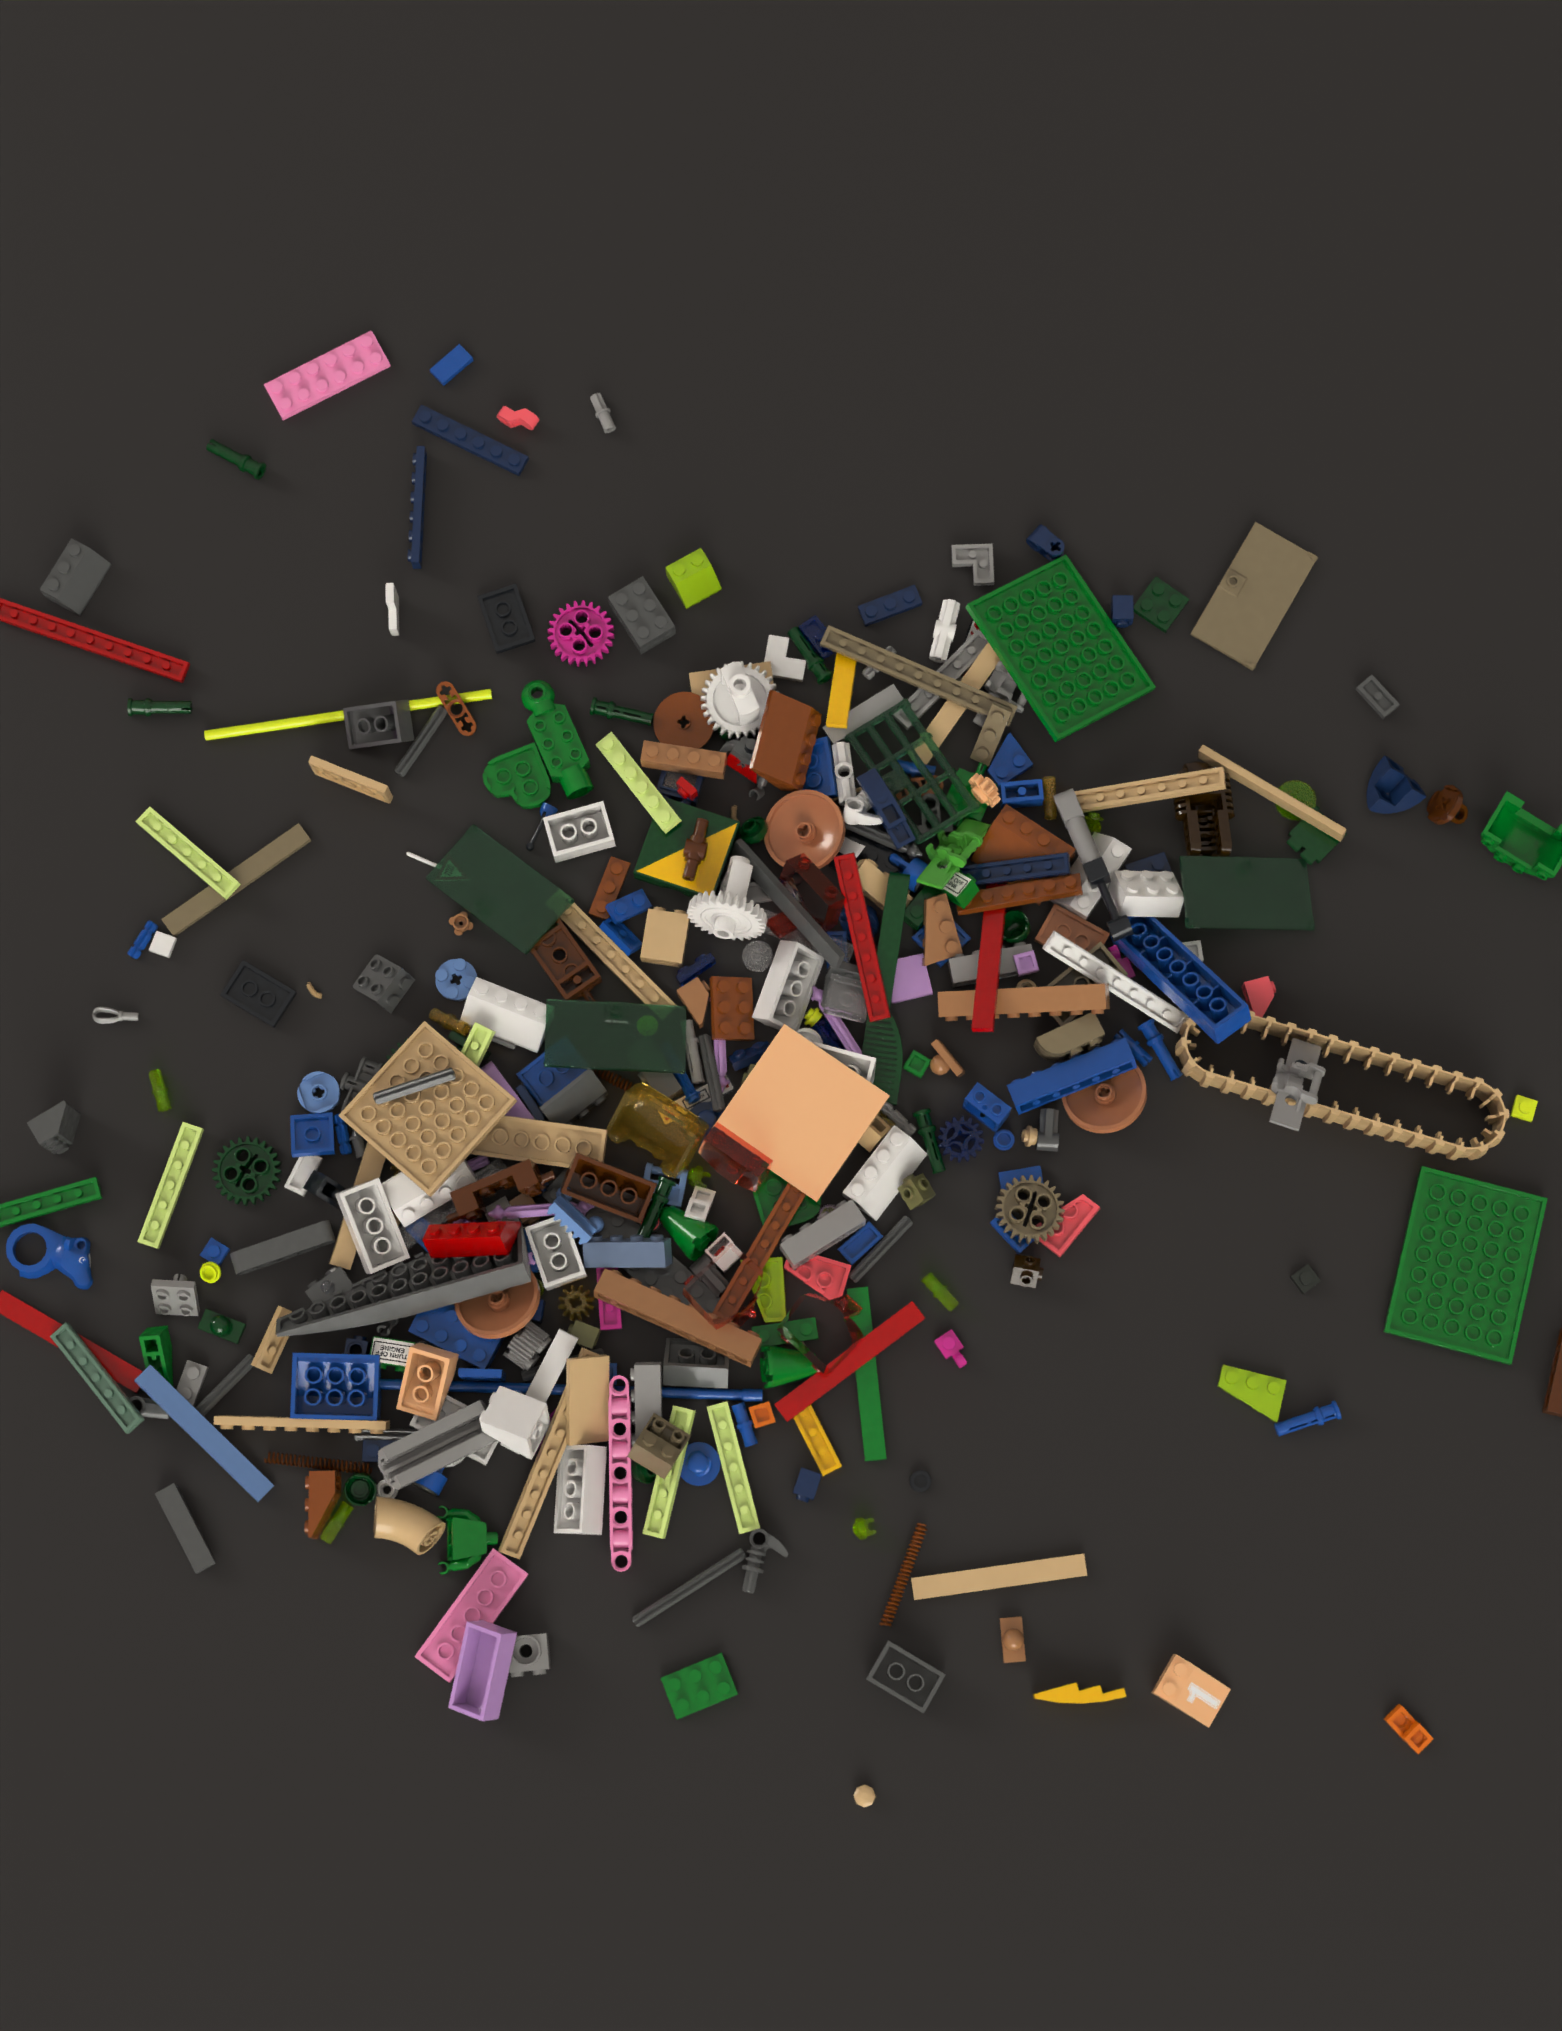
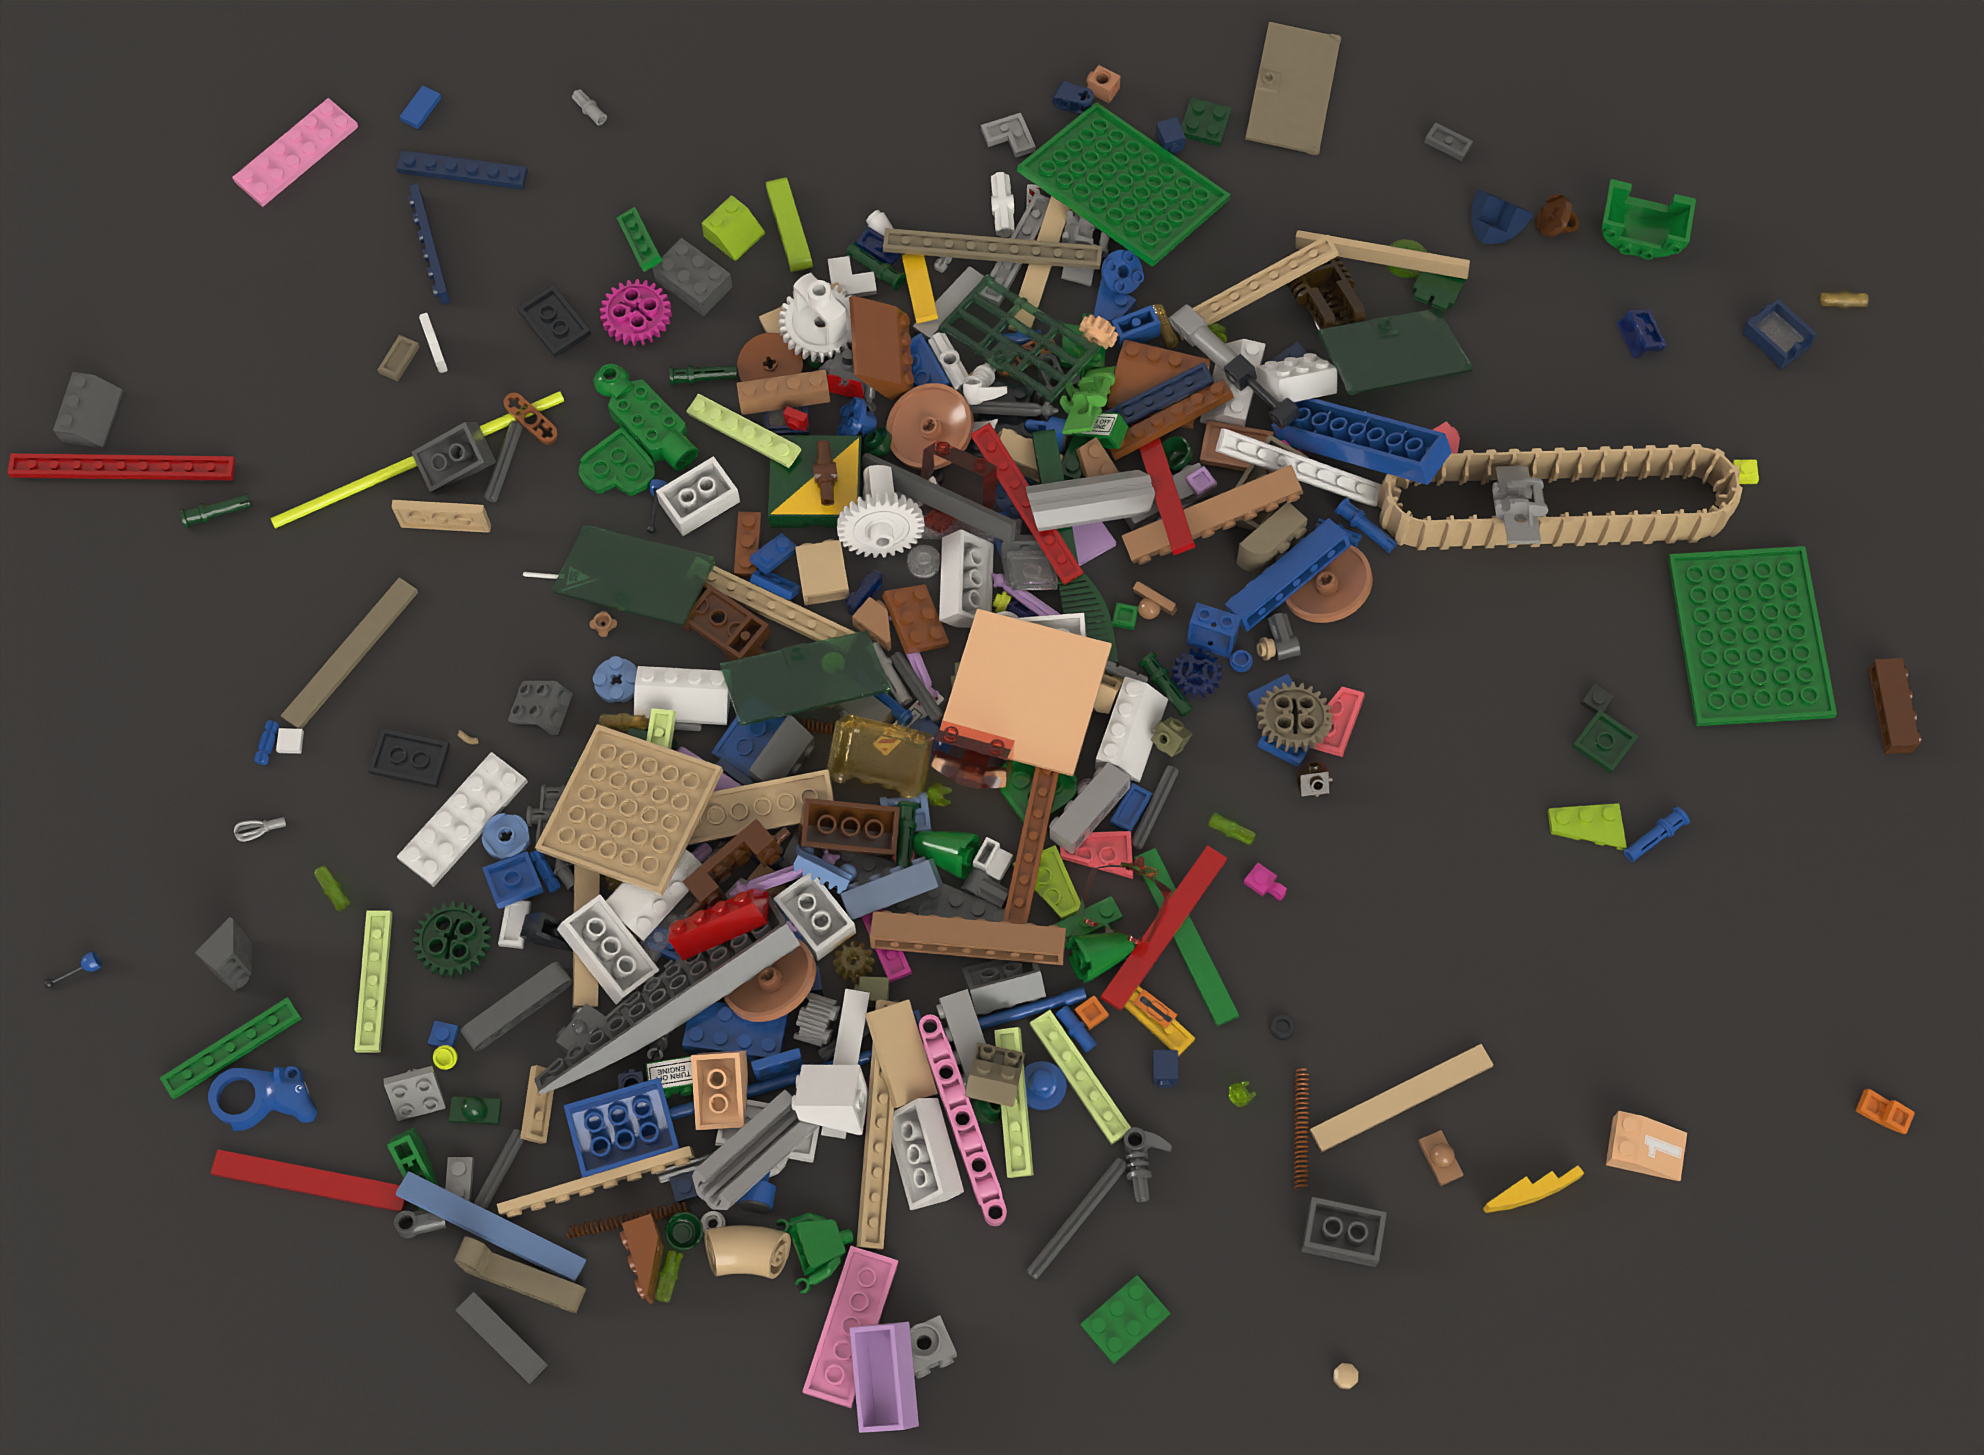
camera: 20 degrees left, 10 degrees down
sand green tile [50,1322,145,1434] -> none
yellowish green plate [136,806,241,900] -> none
dark green pin [206,439,266,480] -> none
axle [373,1068,456,1105] -> none
coral piece [496,406,539,430] -> none
clear red piece [682,1243,763,1330] -> none
white slope [684,1185,716,1222] -> none
dark blue plate [728,1041,769,1071] -> none
dark blue slope [856,768,916,850] -> none
dark blue plate [858,585,923,627] -> none
dark tan plate [970,701,1013,766] -> none
none -> dark tan tile [377,335,420,381]
none -> white plate [397,752,528,887]
none -> dark tan beam [454,1237,586,1313]
none -> green plate [616,207,663,272]
none -> lime beam [765,177,813,272]
none -> blue plate [836,397,877,437]
none -> white cone [866,210,894,239]
none -> light grey piece [1026,470,1155,531]
none -> nougat brick [1086,65,1121,103]
none -> blue plate [1101,250,1144,294]
none -> orange sticker [1133,990,1177,1029]
none -> dark green plate [1572,710,1639,774]
none -> clear blue bracket [1617,309,1667,358]

